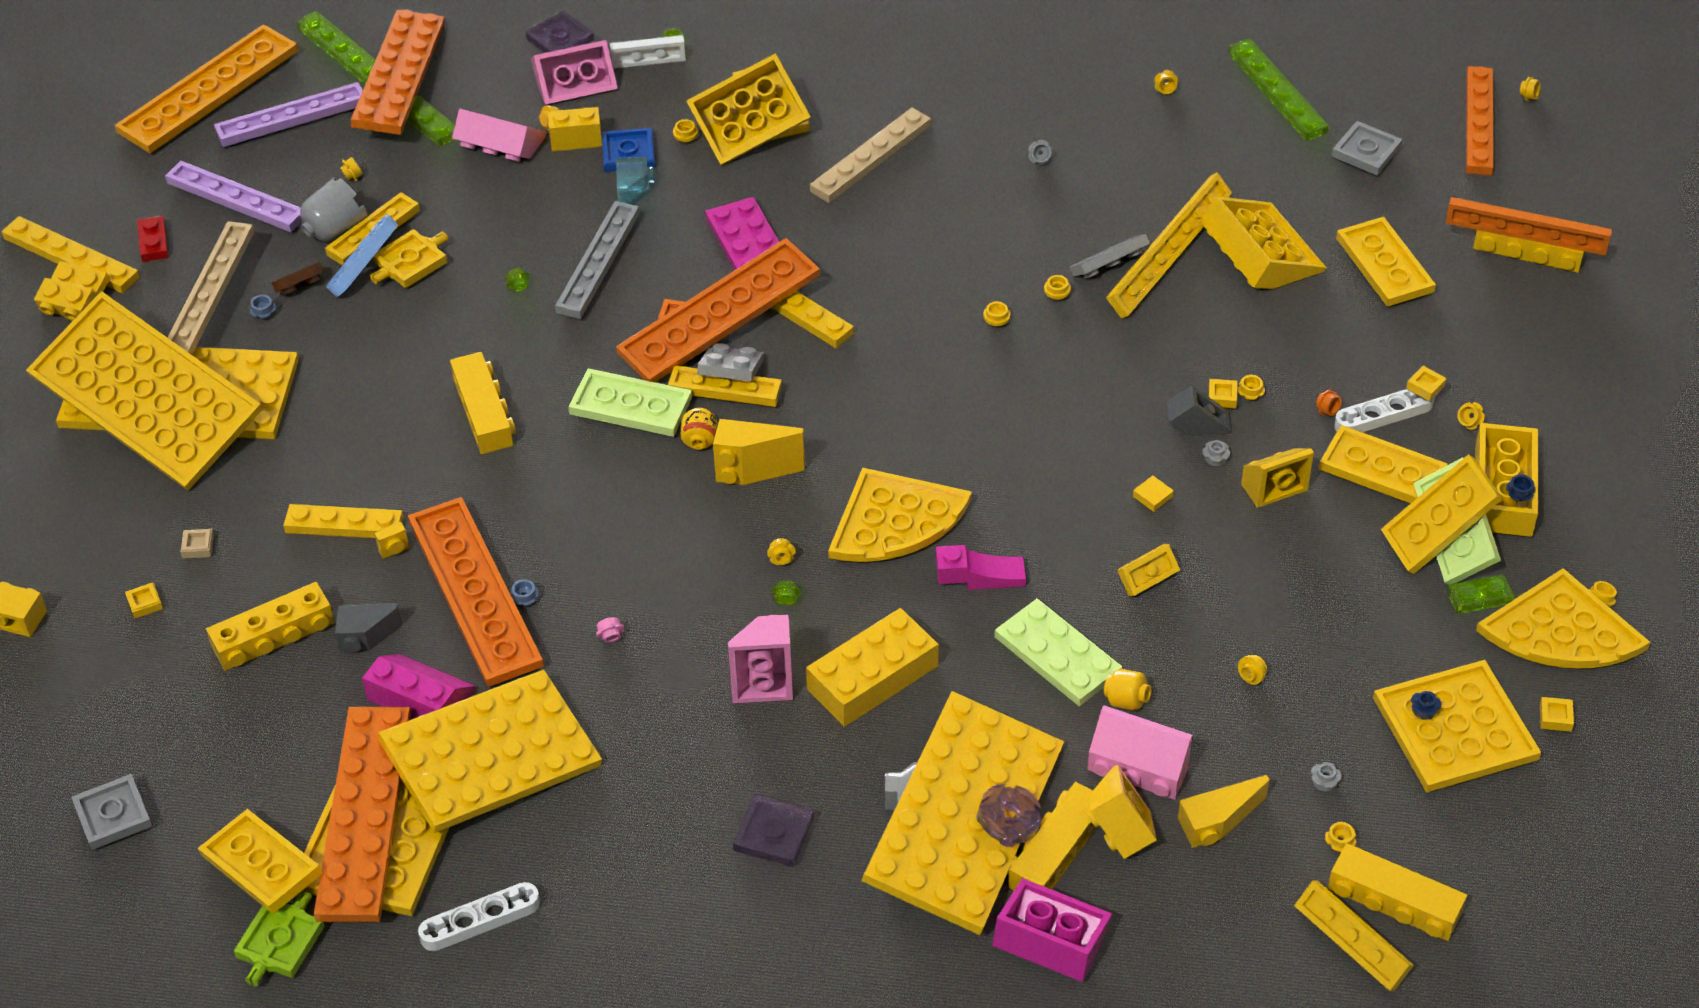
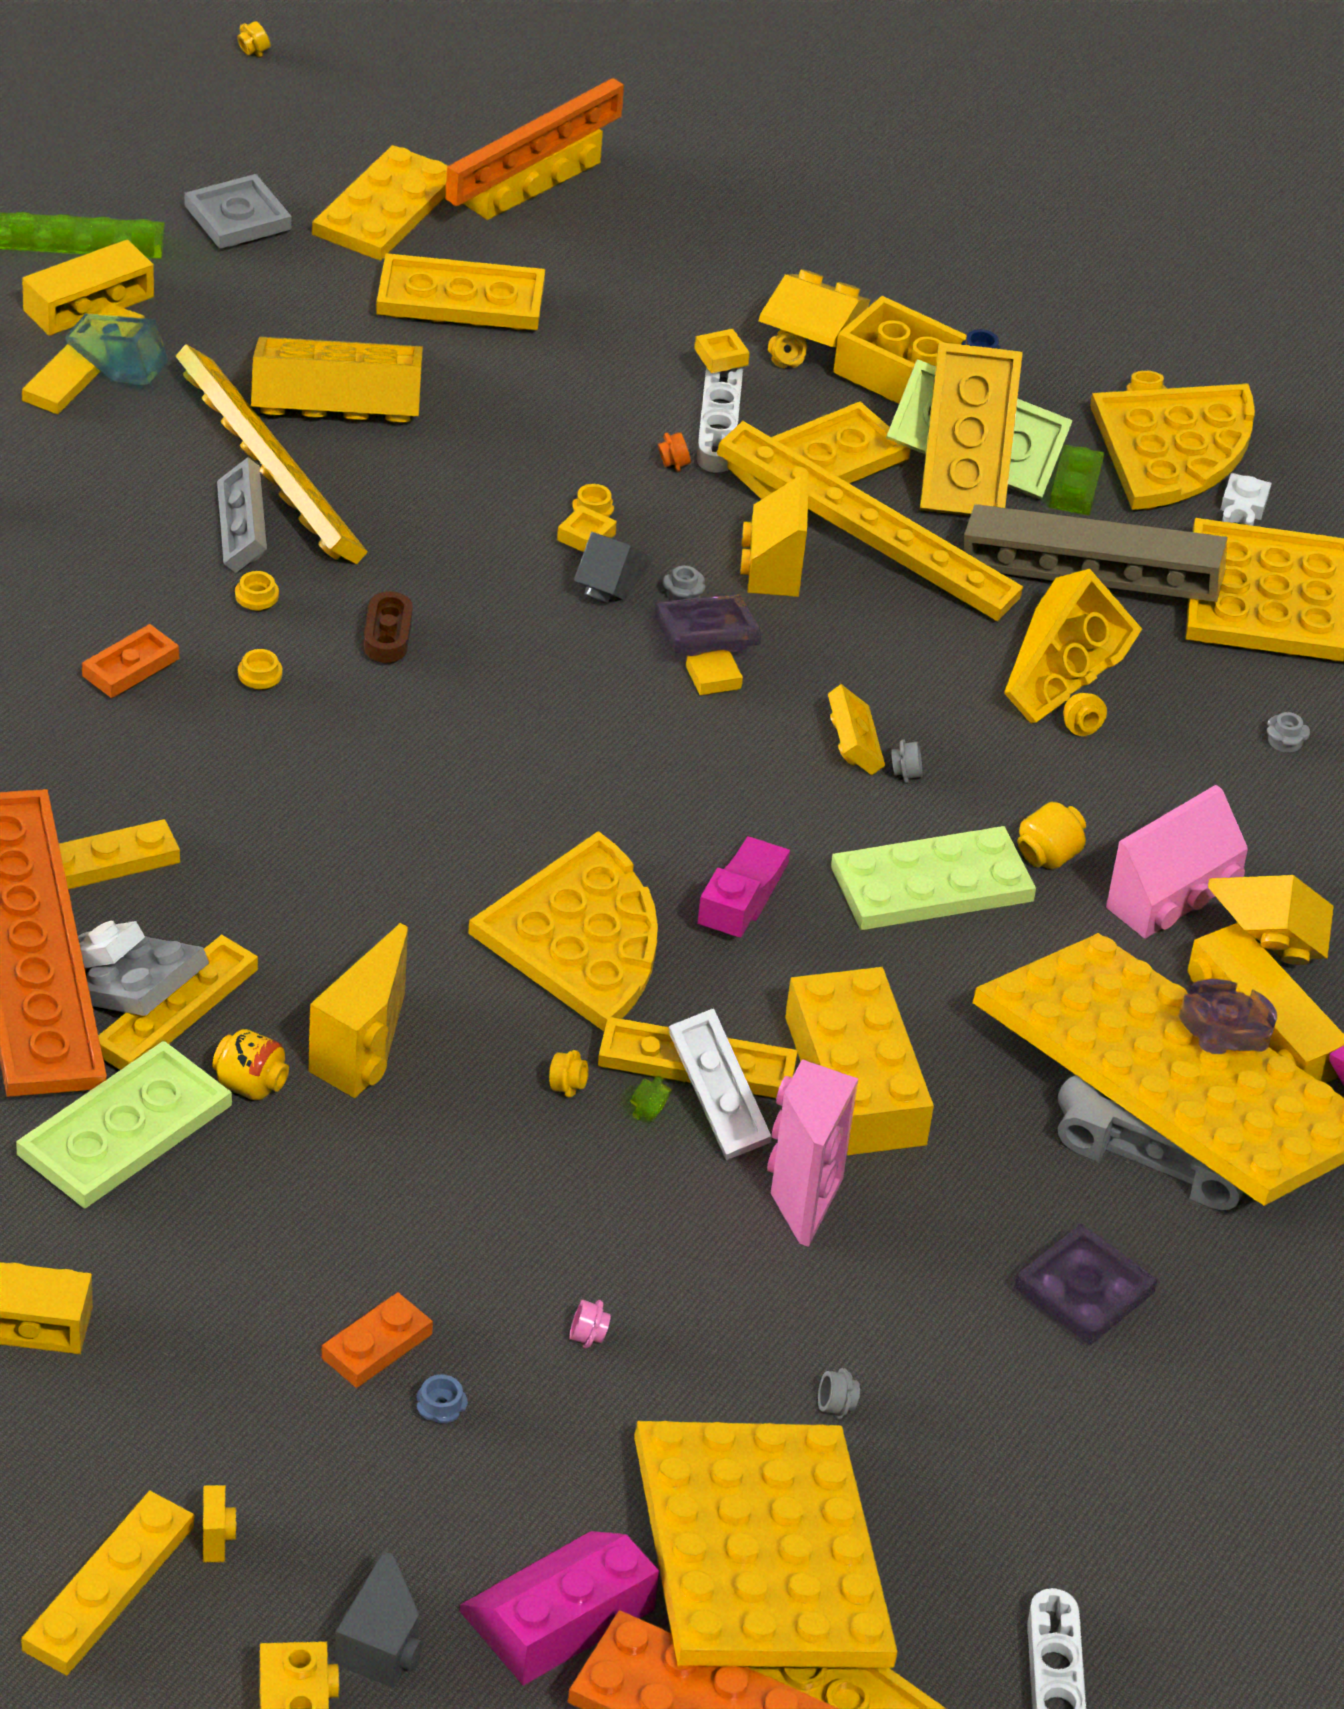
camera: 70 degrees left, 5 degrees down
orange plate [408,497,544,687] -> none
yellow slope [1178,775,1269,848] -> none
dark blue plate [1411,691,1441,720] -> none
orange plate [1466,66,1493,176] -> none
yellow plate [1540,697,1574,732] -> none
none -> yellow brick [22,239,154,336]
none -> yellow tile [22,303,145,414]
none -> clear light blue slope [65,313,168,385]
none -> white plate [78,921,145,968]
none -> orange plate [82,624,179,698]
none -> yellow plate [312,145,448,261]
none -> orange plate [321,1292,433,1388]
none -> reddish brown plate [364,591,413,663]
none -> yellow plate [598,1017,798,1098]
none -> clear purple plate [655,594,761,656]
none -> white plate [669,1008,772,1160]
none -> yellow plate [717,421,1023,622]
none -> yellow slope [758,269,870,347]
none -> light grey plate [818,1368,860,1420]
none -> light grey plate [892,739,923,783]
none -> dark tan brick [964,504,1227,602]
none -> yellow wedge [1004,569,1142,724]
none -> white plate [1221,473,1272,526]

